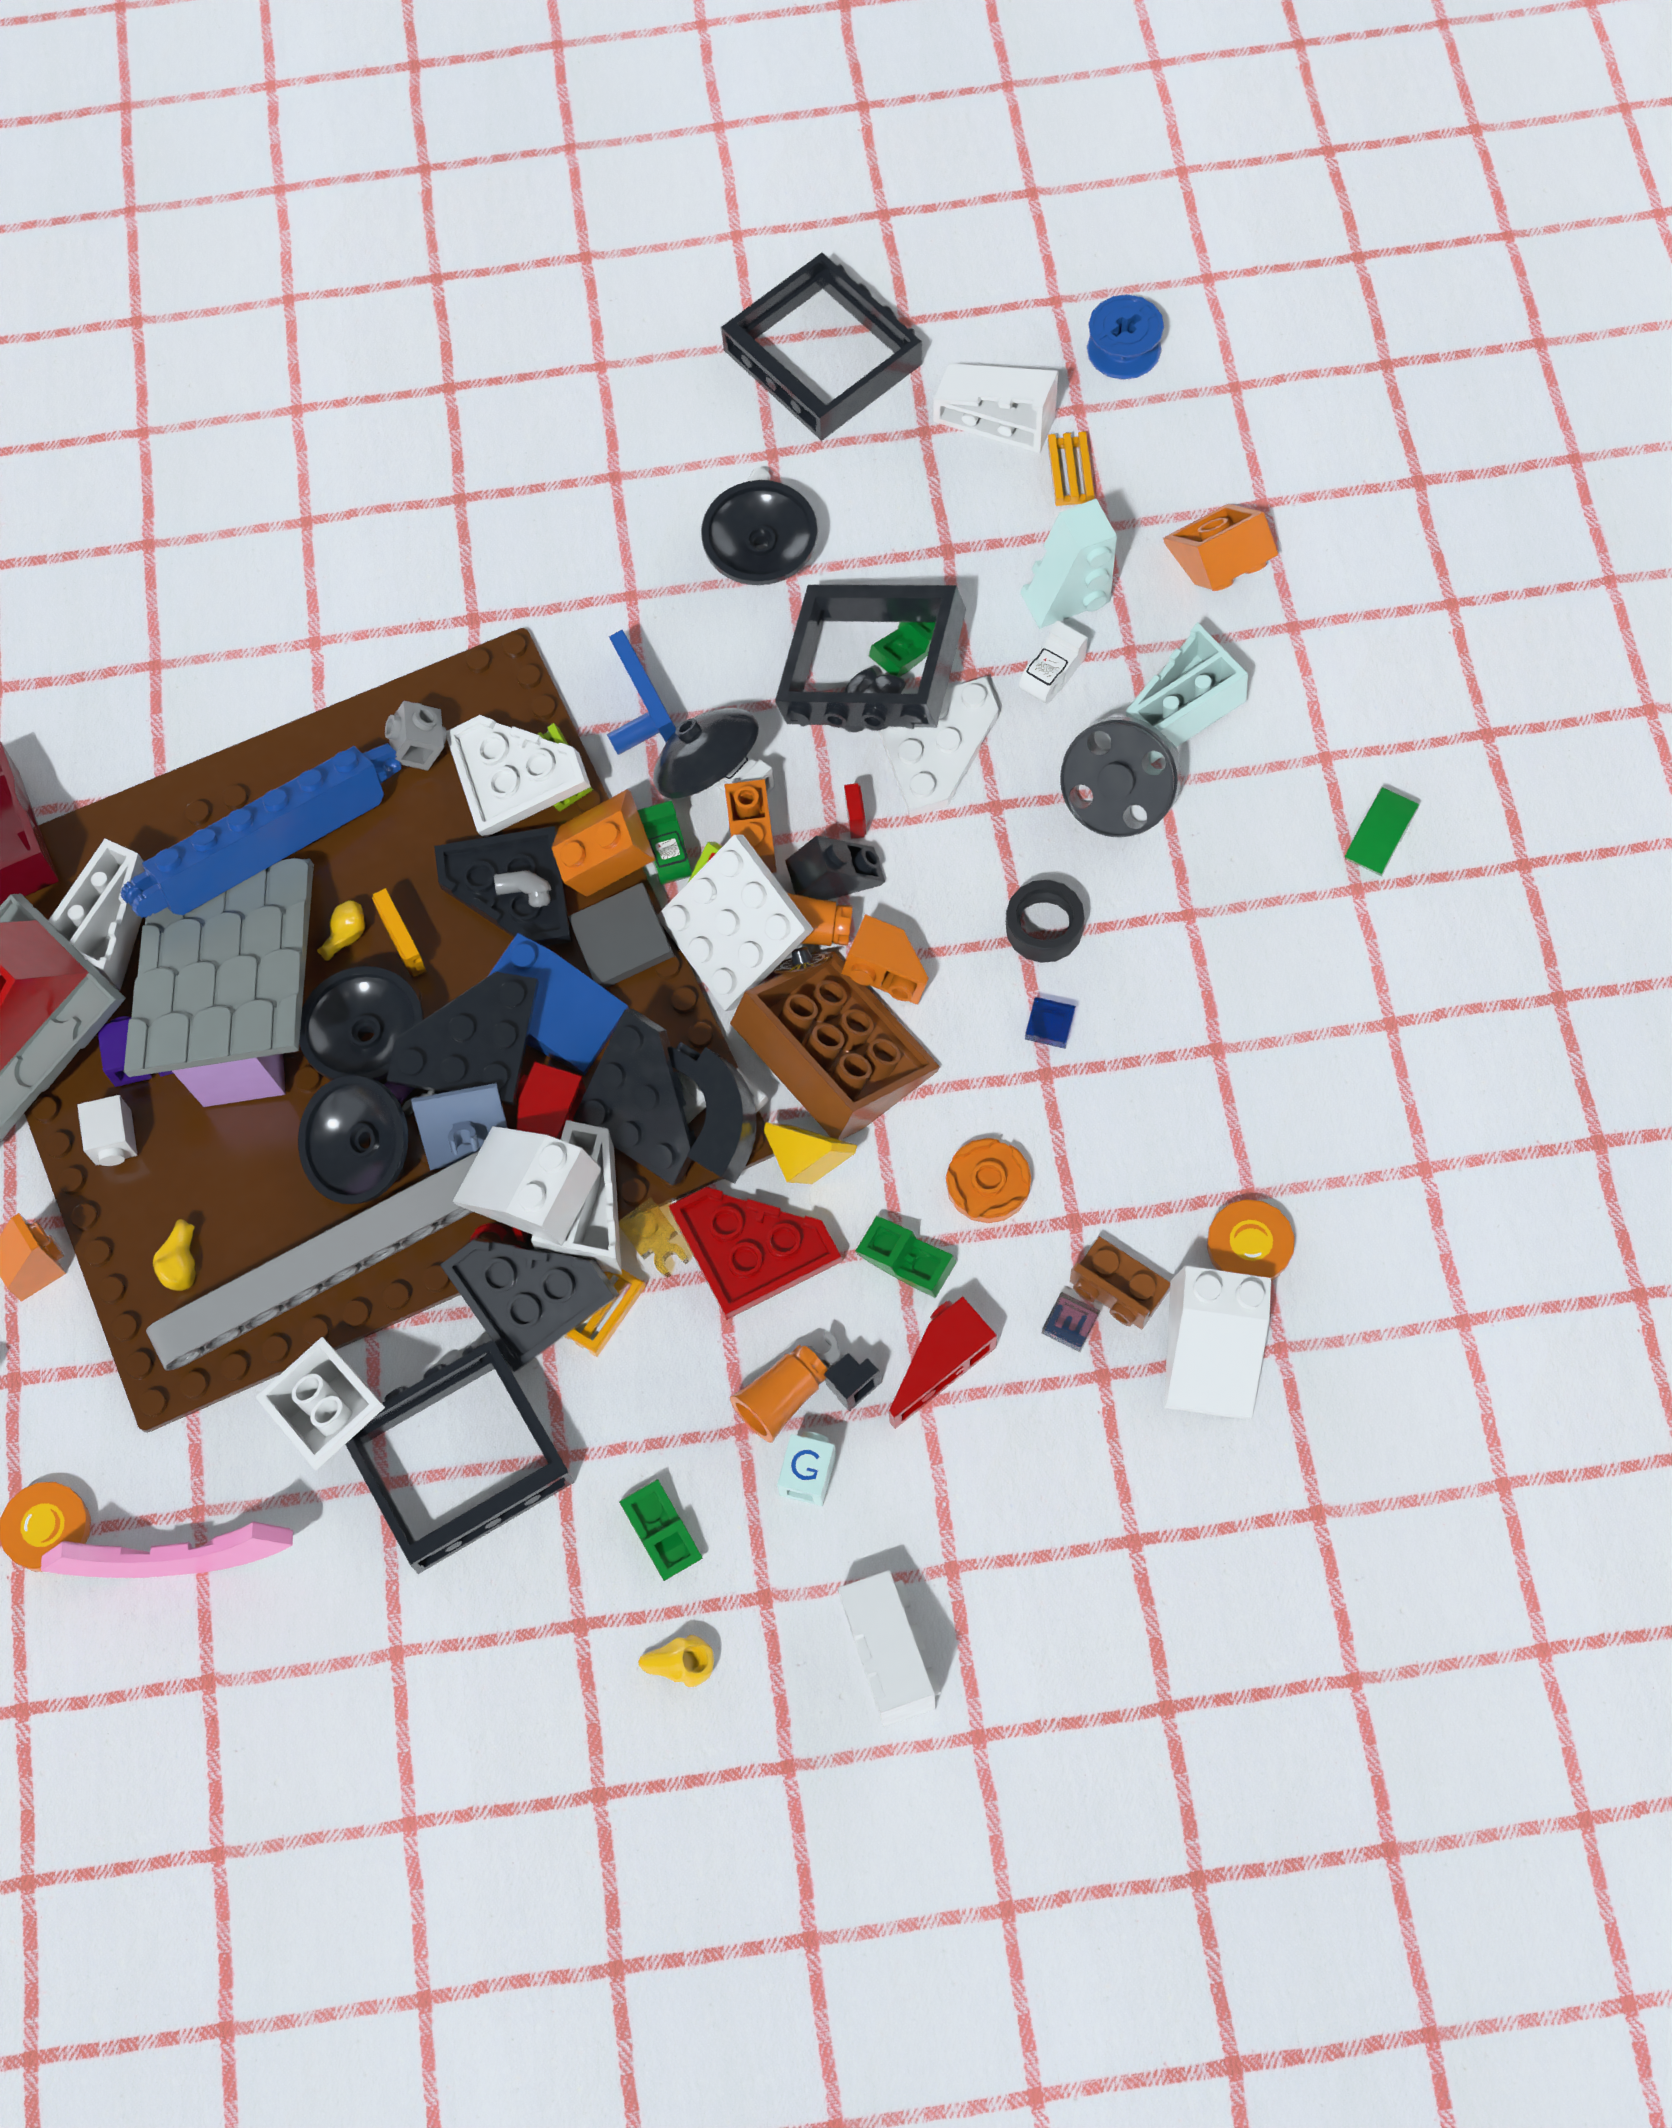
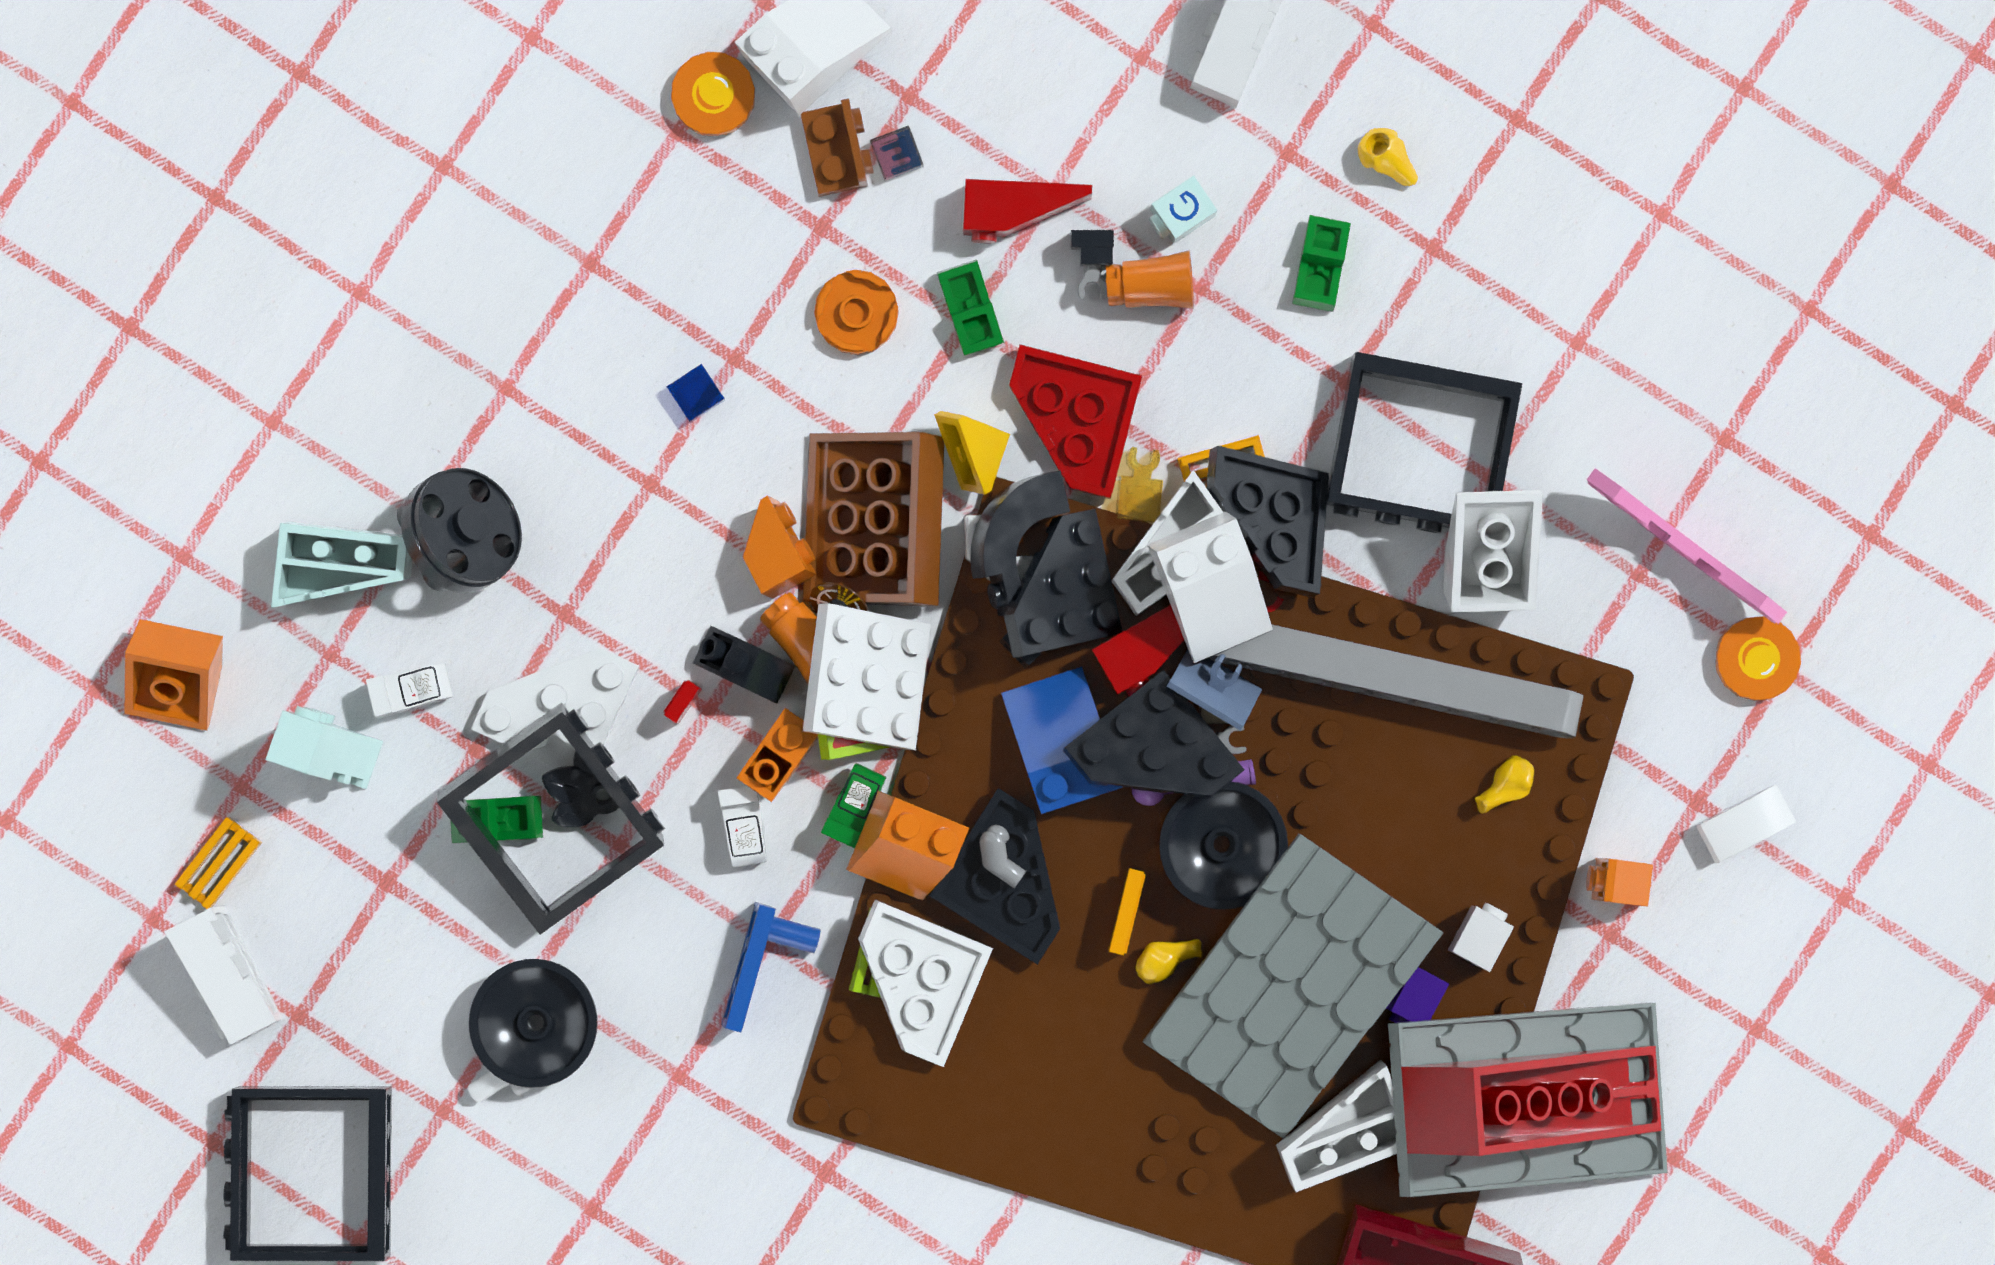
camera: 150 degrees left, 20 degrees up
blue hinge [120,743,401,918] -> none
black dish [298,1075,408,1204] -> none
light grey brick [385,701,446,770] -> none
dark grey tile [568,883,674,989] -> none
black dish [653,708,759,799] -> none
black tyre [1005,880,1085,963] -> none
blue piece [1087,294,1164,380] -> none
green slope [1344,787,1420,876] -> none

